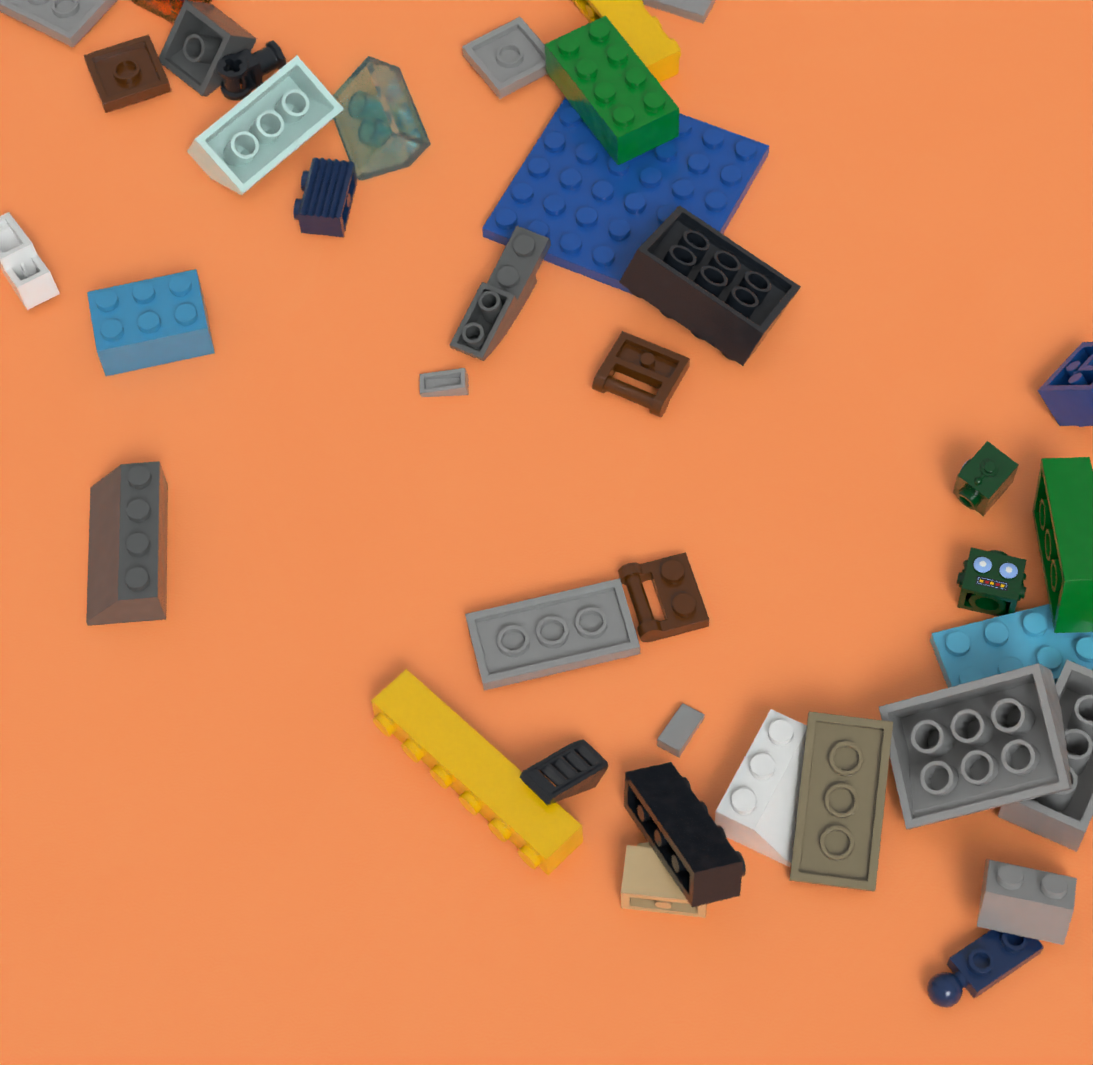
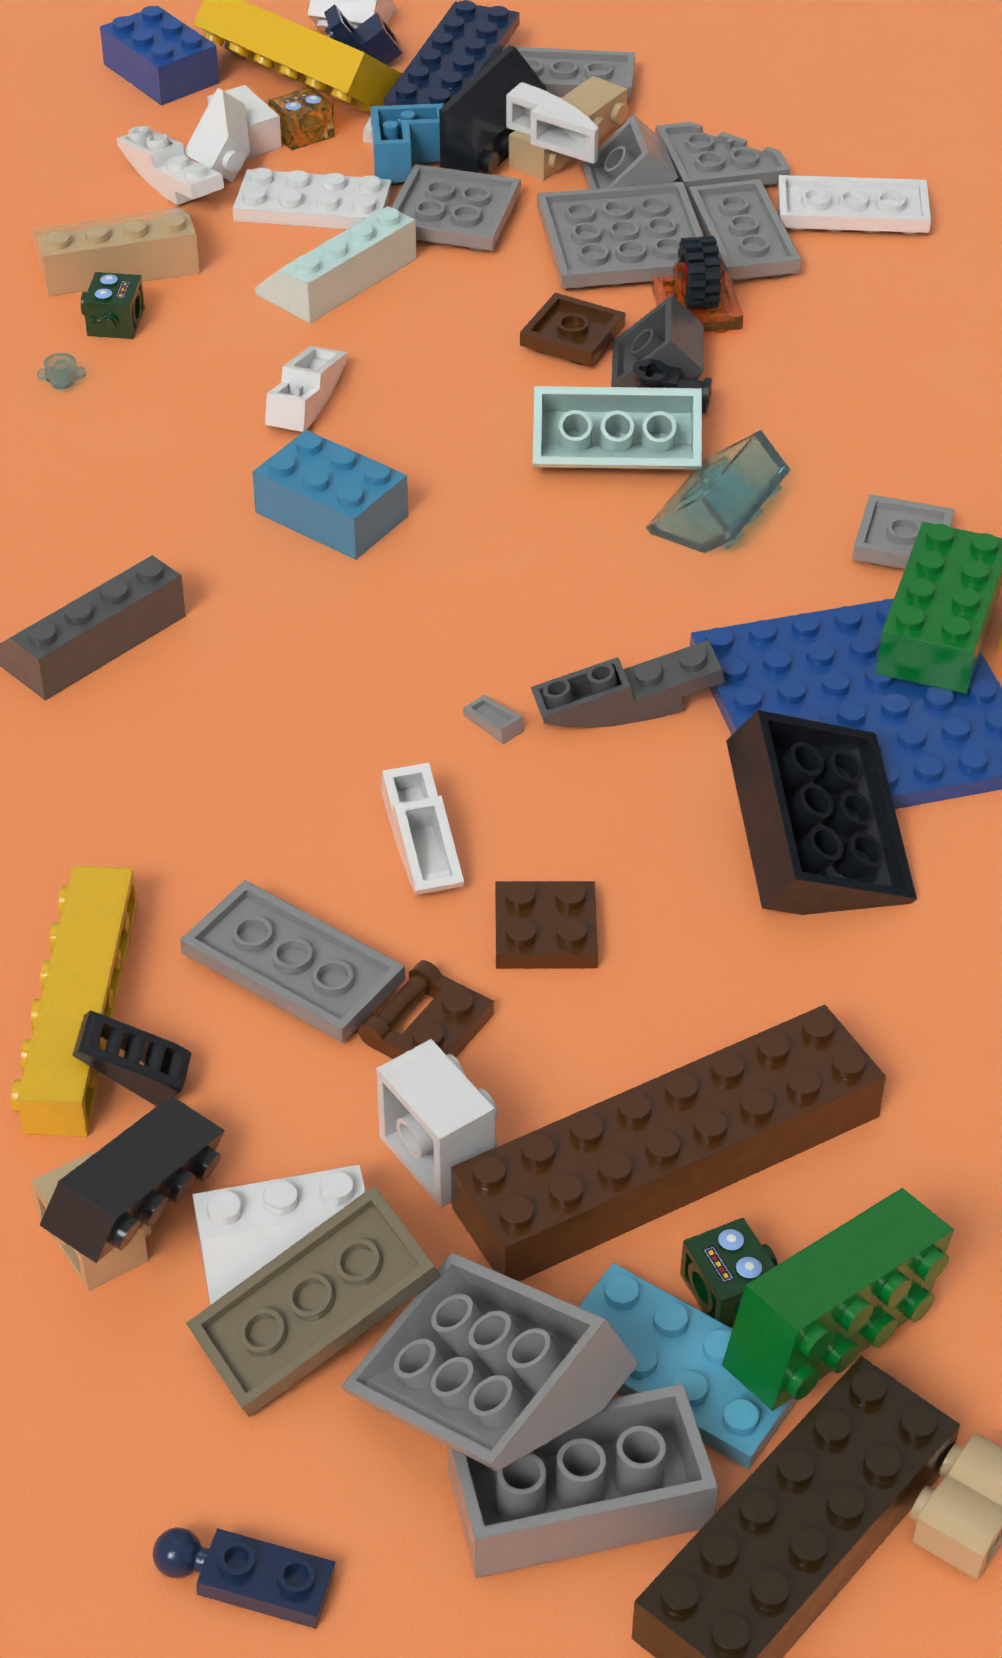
camera: 45 degrees right, 15 degrees down
dark blue brick [293,157,357,237] -> none
reddish brown plate [592,331,690,417] -> none
light grey piece [657,703,705,758] -> none
dark green head [953,441,1019,516] -> none
light grey slope [977,859,1077,945] -> none
none -> white brick [376,1039,498,1208]
none -> white slope [380,762,464,895]
none -> reddish brown brick [451,1004,886,1282]
none -> reddish brown plate [495,881,598,969]

